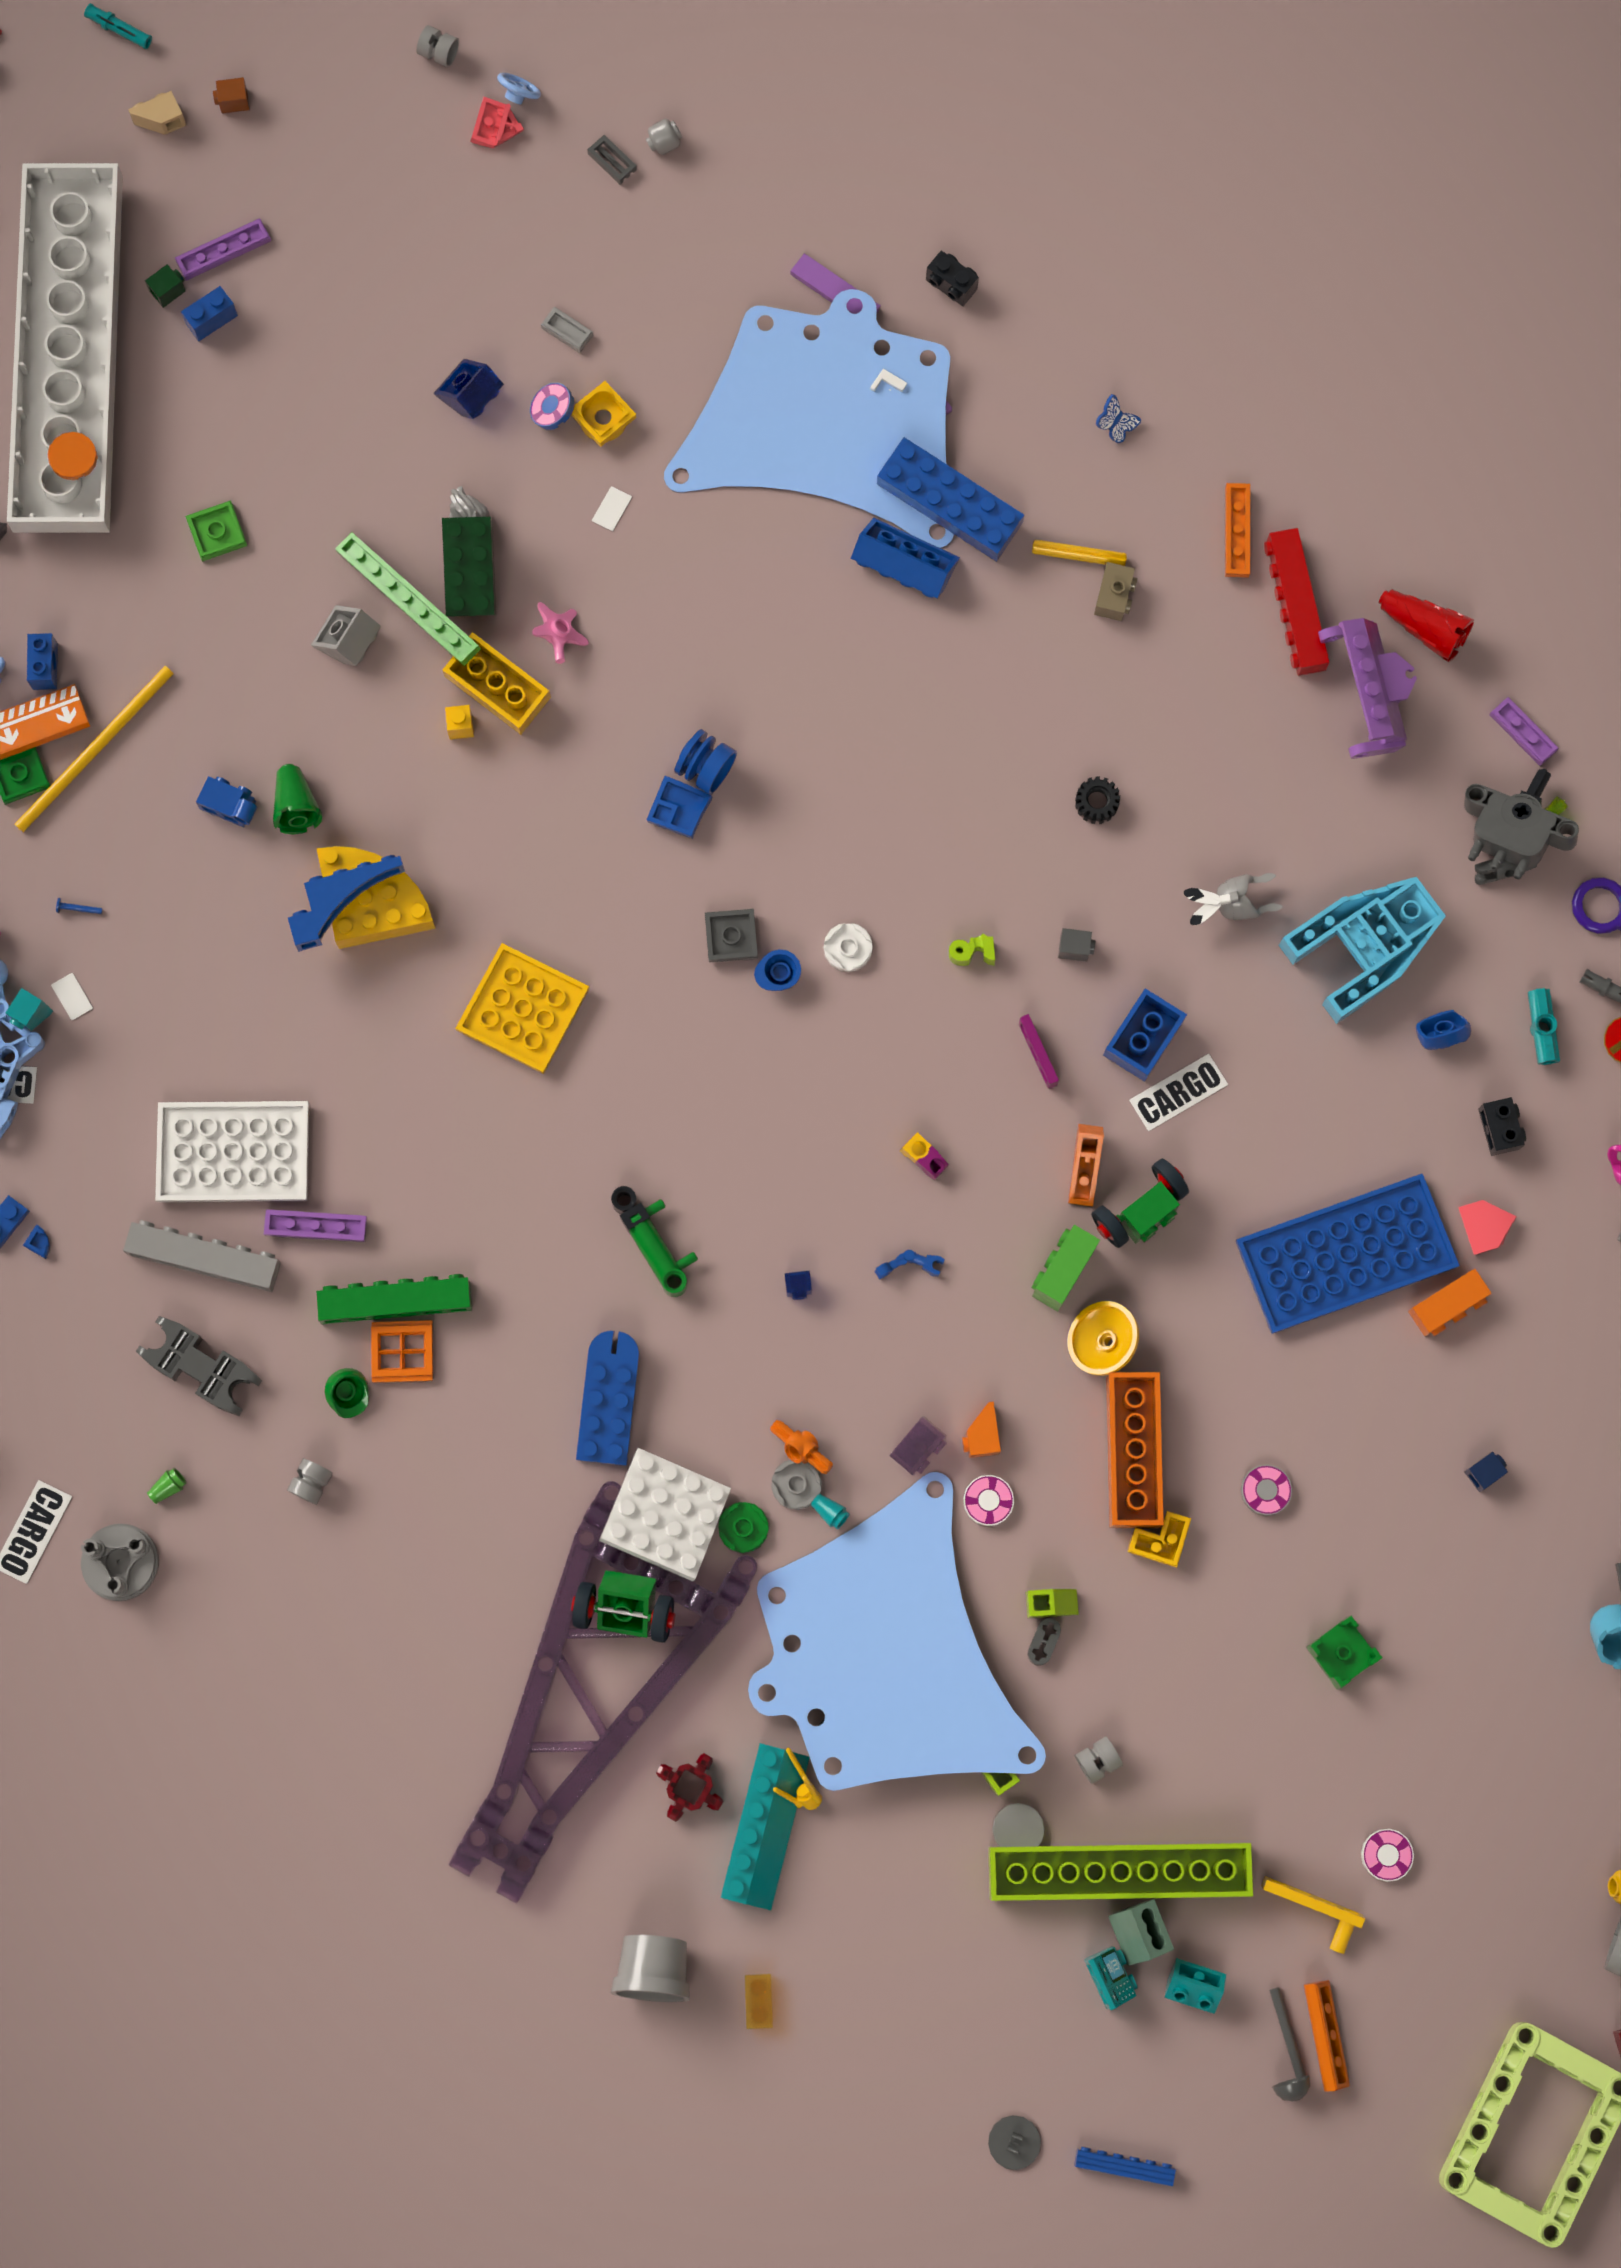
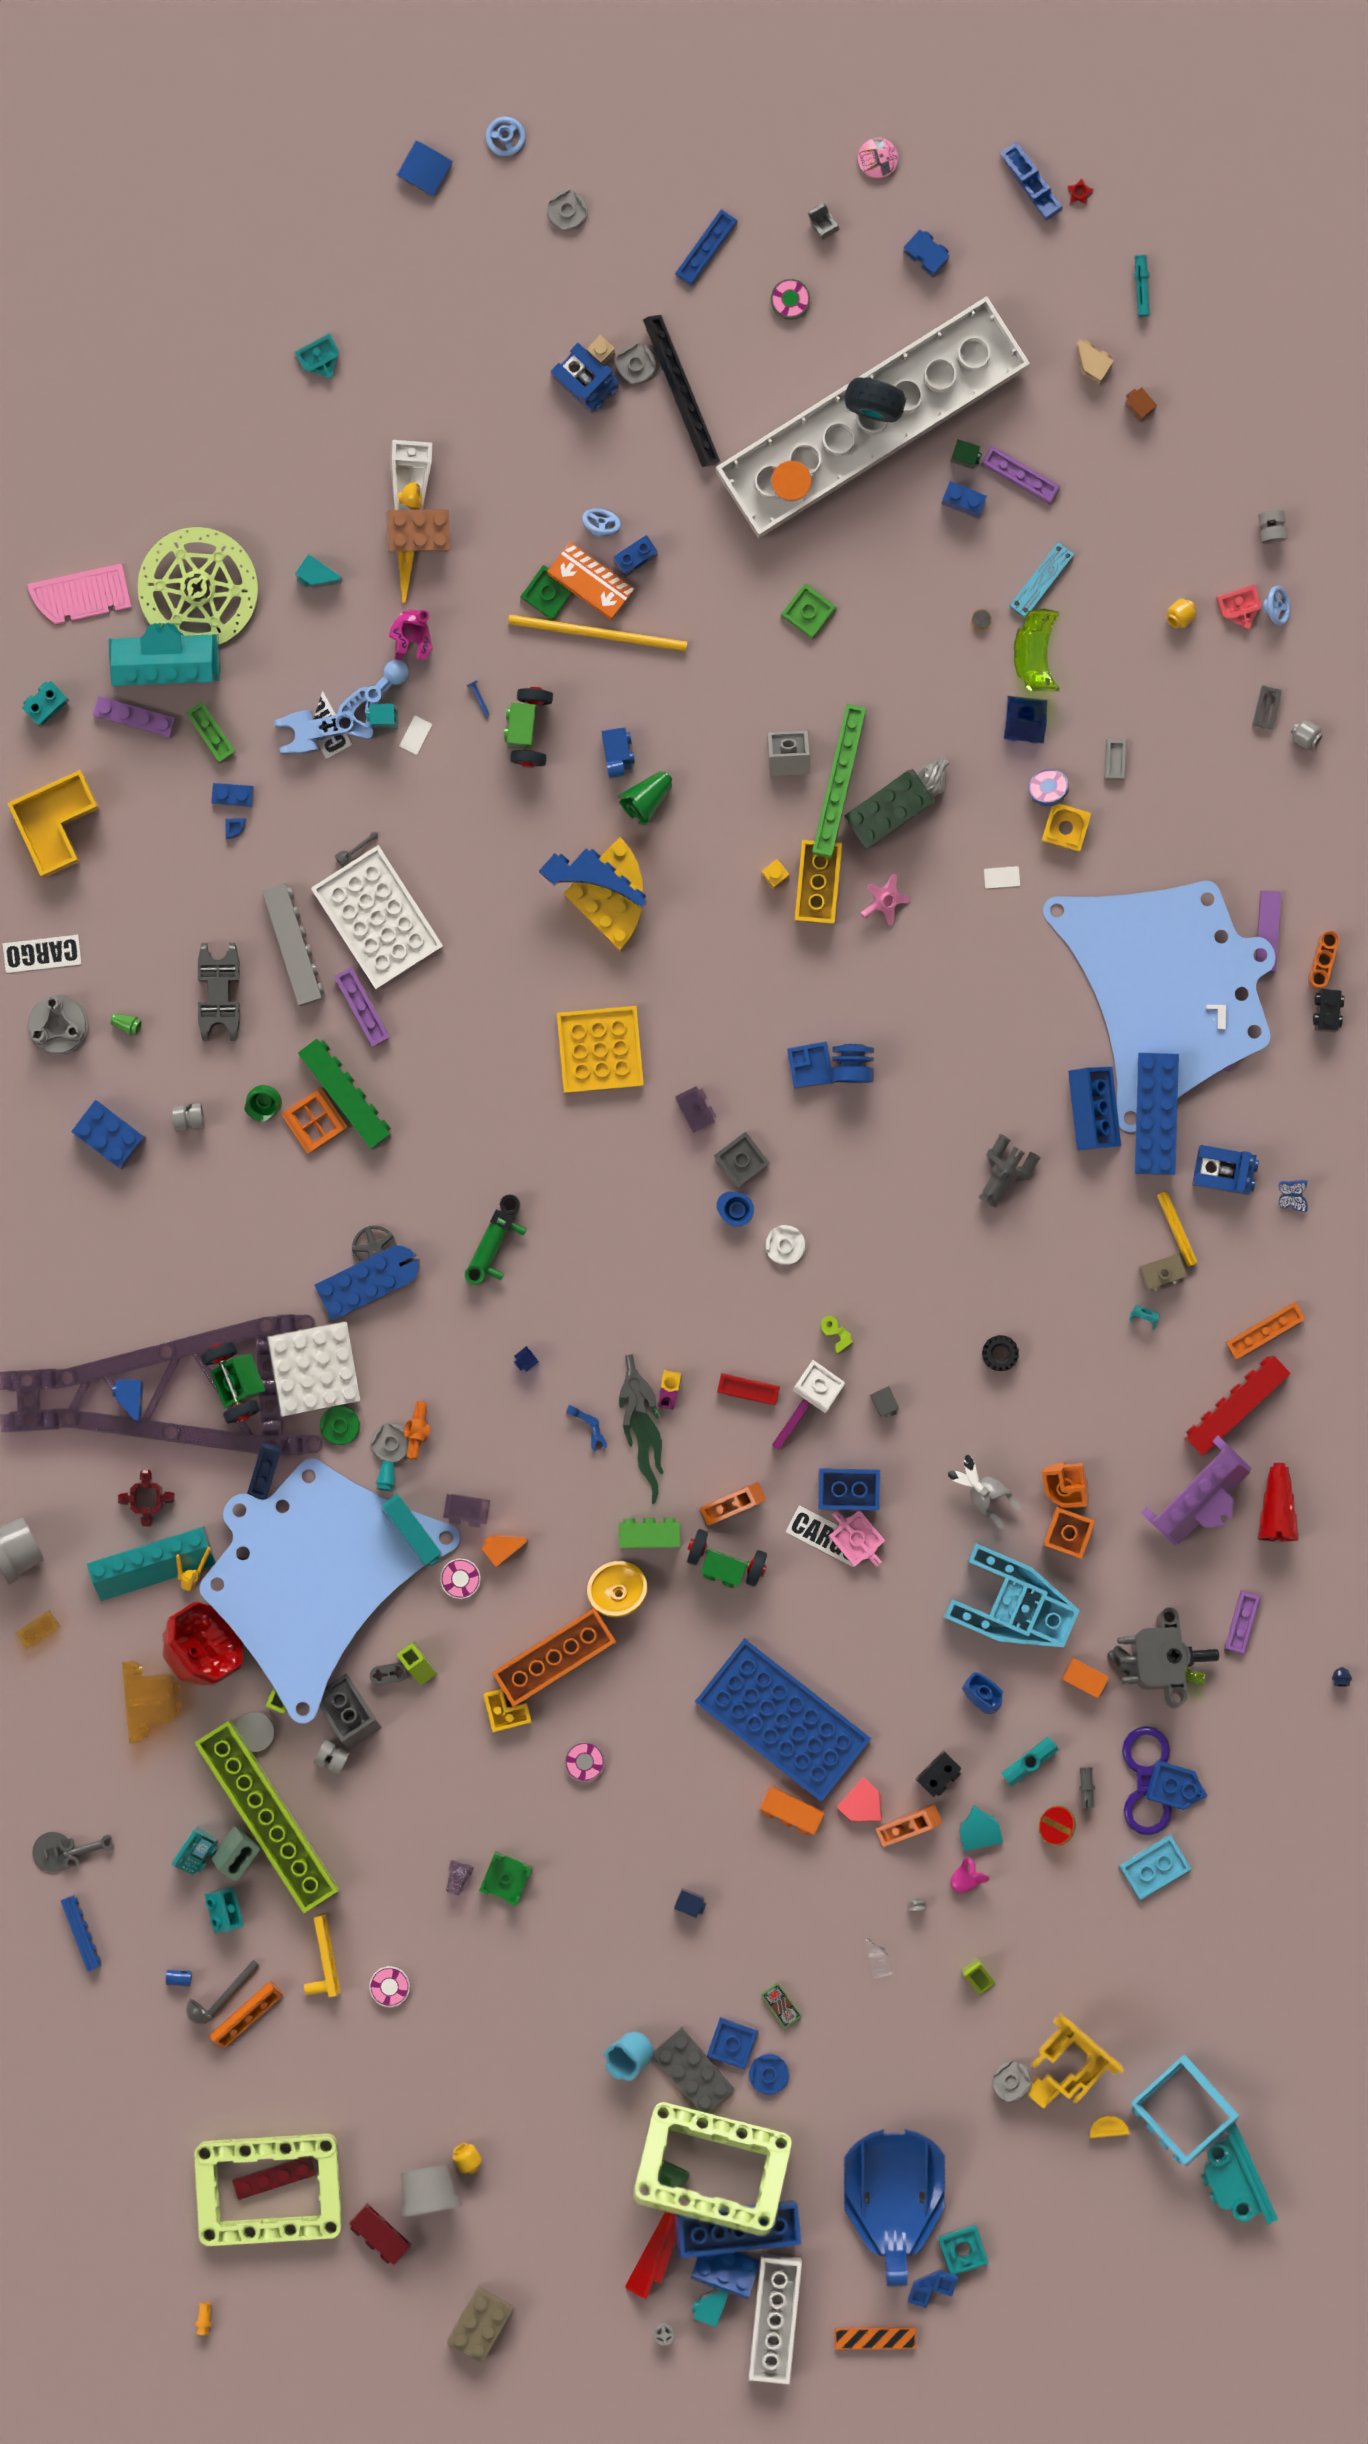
camera: 60 degrees right, 10 degrees up
none -> dark grey bar [59,1835,114,1869]
none -> blue brick [71,1100,146,1169]
none -> blue slope [113,1379,143,1423]
none -> clear yellow brick [122,1661,181,1743]
none -> red rock [162,1601,243,1685]
none -> blue piece [166,1970,192,1986]
none -> dark red plate [232,2156,316,2200]
none -> dark blue plate [247,1442,282,1500]
none -> dark grey slope [319,1673,382,1750]
none -> dark grey hinge [335,831,378,867]
none -> dark grey wheel [352,1226,397,1263]
none -> teal slope [382,1493,442,1567]
none -> clear purple plate [446,1860,474,1895]
none -> brick [504,687,553,768]
none -> piece [619,1354,664,1504]
none -> clear purple brick [675,1086,717,1133]
none -> red plate [717,1373,780,1406]
none -> white tile [792,1360,845,1413]
none -> bright pink plate [828,1510,885,1567]
none -> black wheel [844,377,906,423]
none -> orange slope [875,1804,942,1847]
none -> teal slope [959,1805,1003,1852]
none -> tile [971,609,992,630]
none -> dark grey wheel [979,1134,1041,1207]
none -> medium azure tile [1009,542,1074,618]
none -> clear neon green windscreen [1014,608,1059,691]
none -> orange brick [1042,1462,1089,1508]
none -> orange brick [1042,1506,1095,1559]
none -> orange panel [1061,1657,1109,1698]
none -> teal piece [1129,1305,1159,1330]
none -> yellow head [1167,599,1196,629]
none -> blue brick [1192,1145,1259,1195]
none -> orange beam [1308,931,1339,989]

